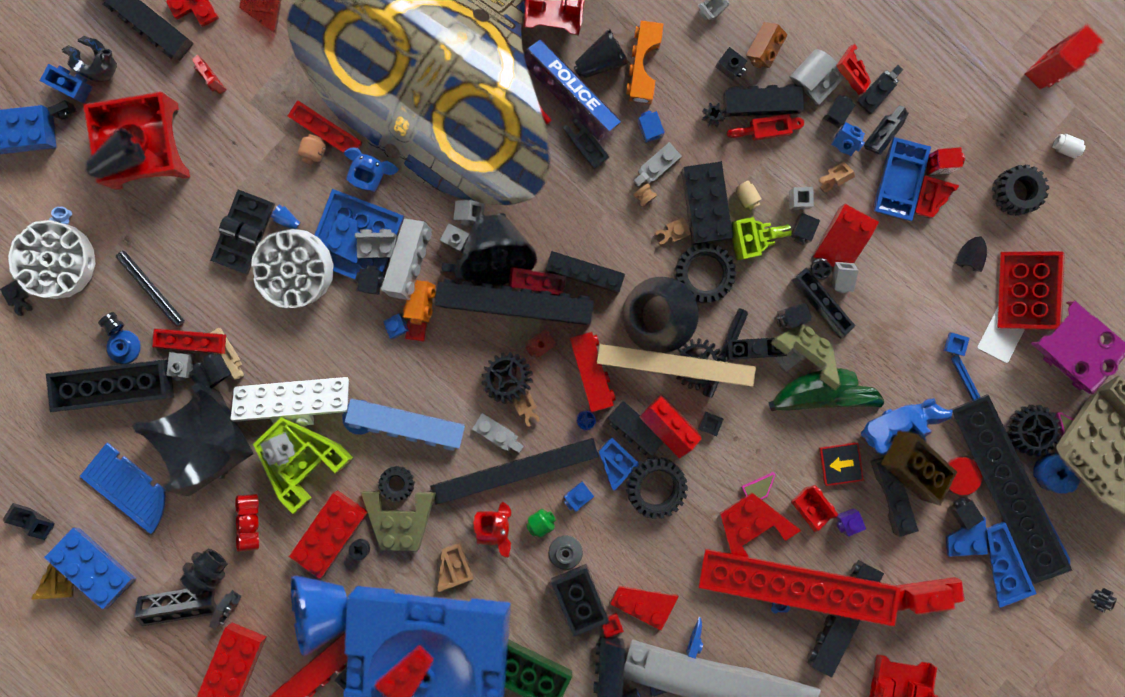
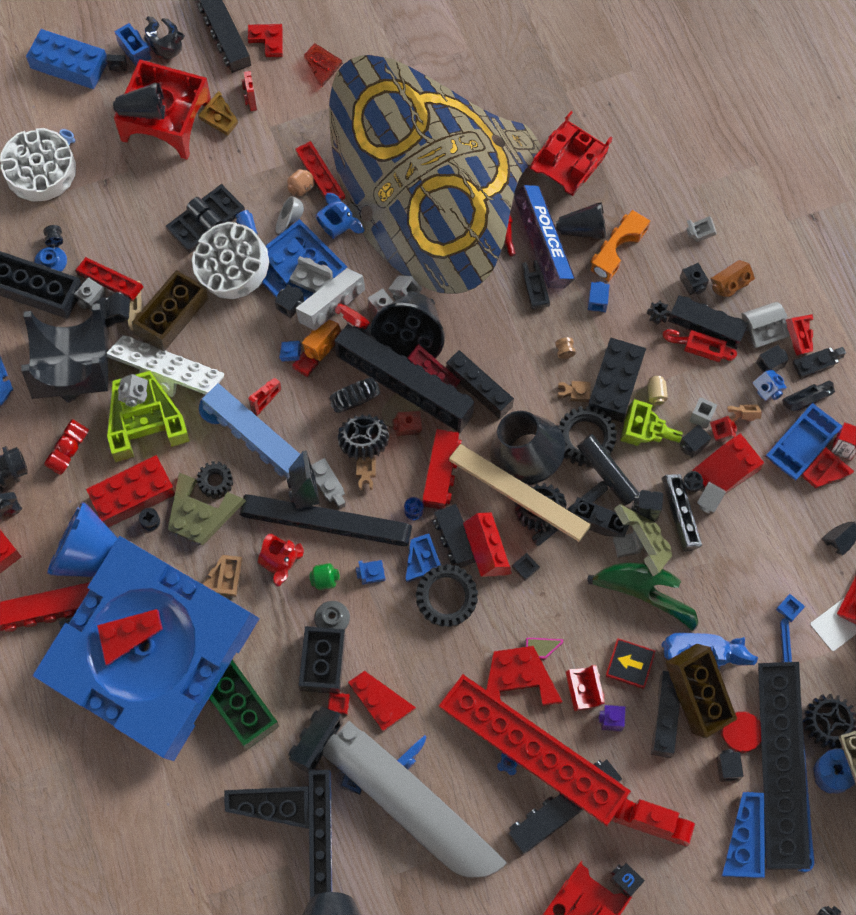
camera: 25 degrees right, 20 degrees down
black axle [116,251,185,327] -> none
light grey hinge [633,142,682,187] -> none
blue wing [946,517,988,556] -> none
none -> dark brown brick [132,270,208,352]
none -> pearl gold wing [198,91,238,136]
none -> red wing [248,378,282,416]
none -> light grey cap [276,196,304,234]
none -> black slope [287,450,320,509]
none -> black gear [329,378,380,413]
none -> red tile [335,303,370,330]
none -> black brick [576,434,640,506]
none -> black brick [610,863,645,898]
none -> red brick [710,416,737,442]

